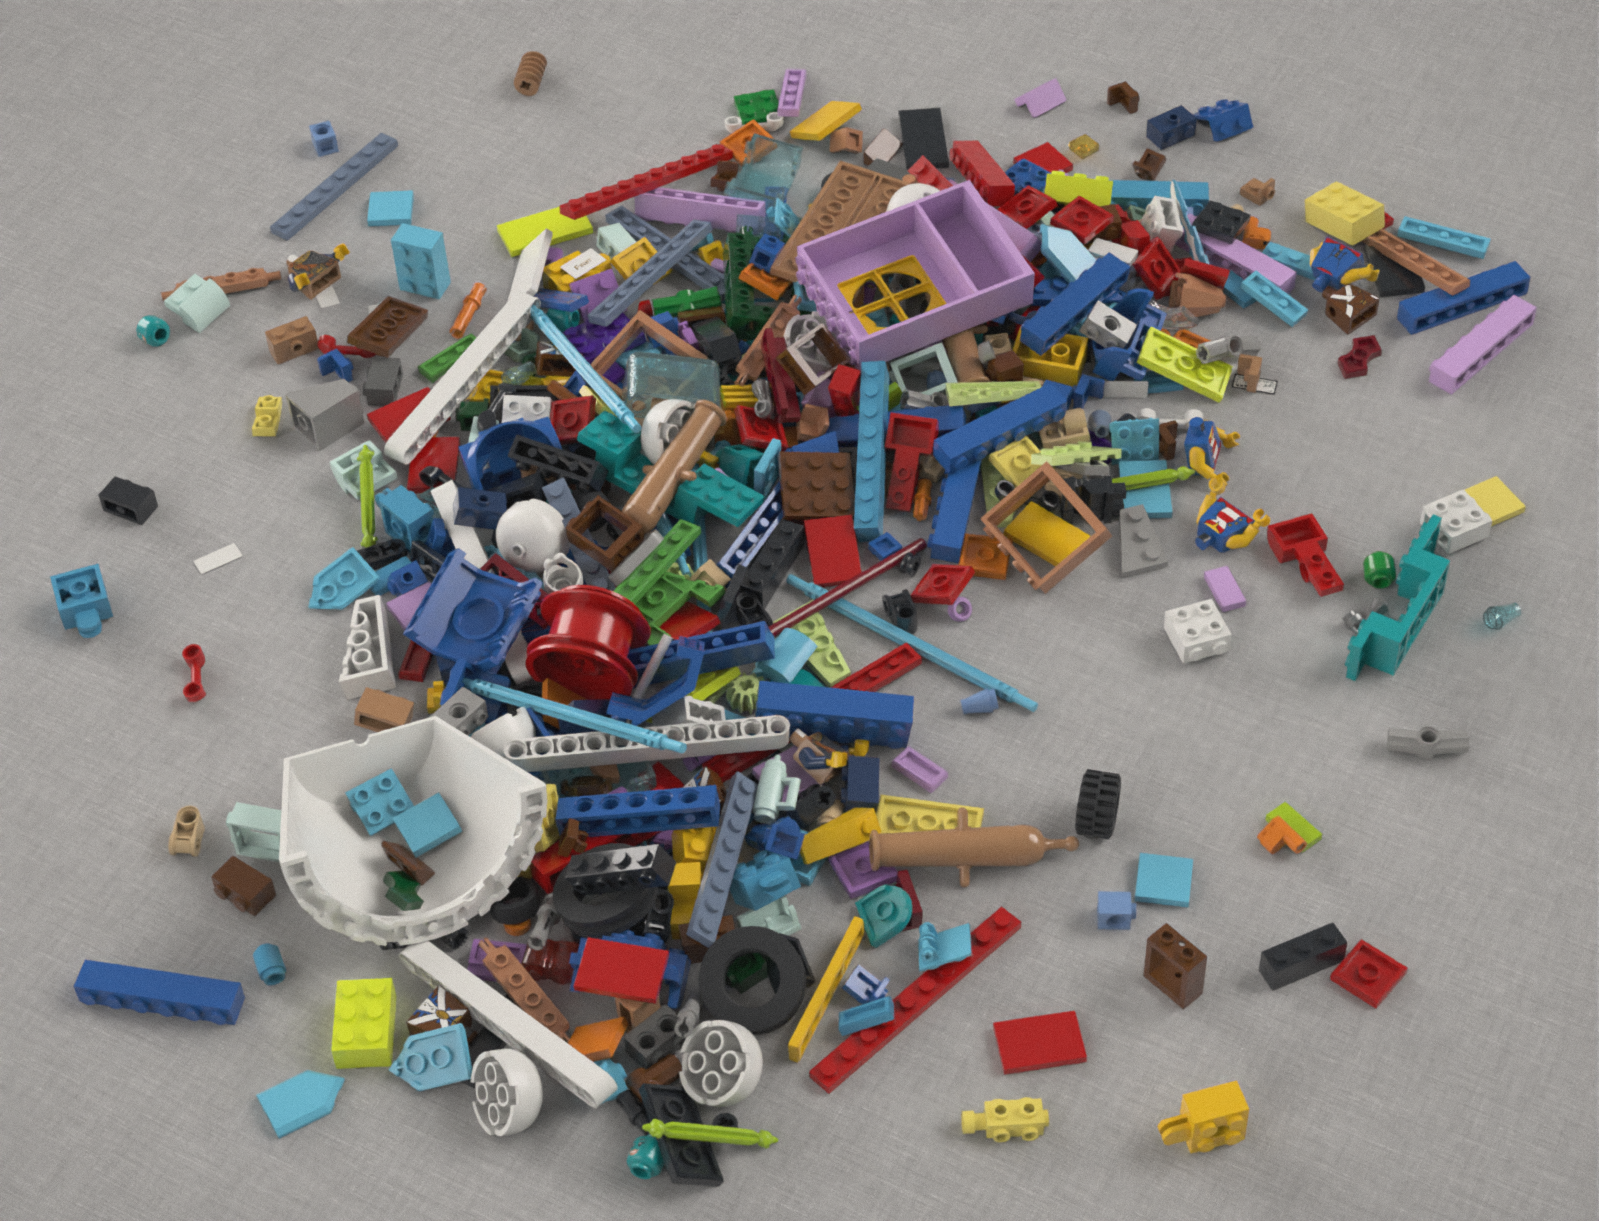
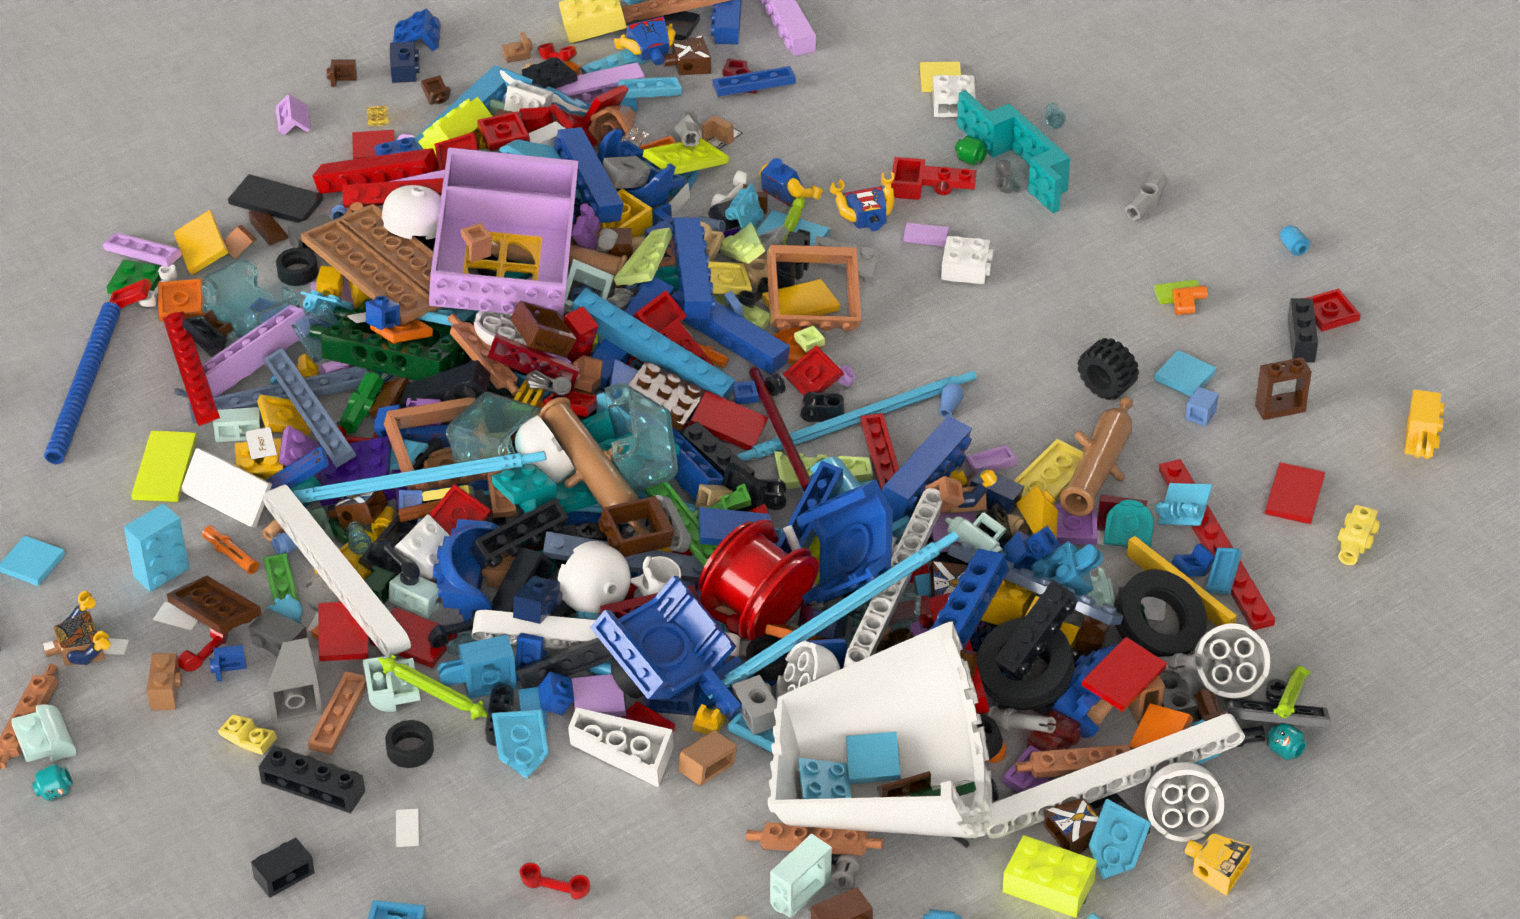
camera: 65 degrees left, 5 degrees down
none -> blue piece [44,302,121,464]
none -> red tile [109,279,152,308]
none -> black panel [182,316,227,357]
none -> black brick [258,745,365,814]
none -> medium azure piece [268,594,303,623]
none -> nougat plate [308,671,367,754]
none -> black tyre [385,720,434,768]
none -> nougat panel [461,223,492,262]
none -> red bar [538,43,577,62]
none -> medium lavender plate [572,203,601,250]
none -> clear light blue windscreen [604,383,678,492]
none -> blue tile [698,507,770,546]
none -> blue tile [712,66,796,97]
none -> medium blue tile [724,291,744,318]
none -> yellowish green plate [794,325,825,352]
none -> nougat panel [925,476,964,513]
none -> yellow torso [1184,834,1252,895]
none -> dark azure brick [1280,225,1310,256]

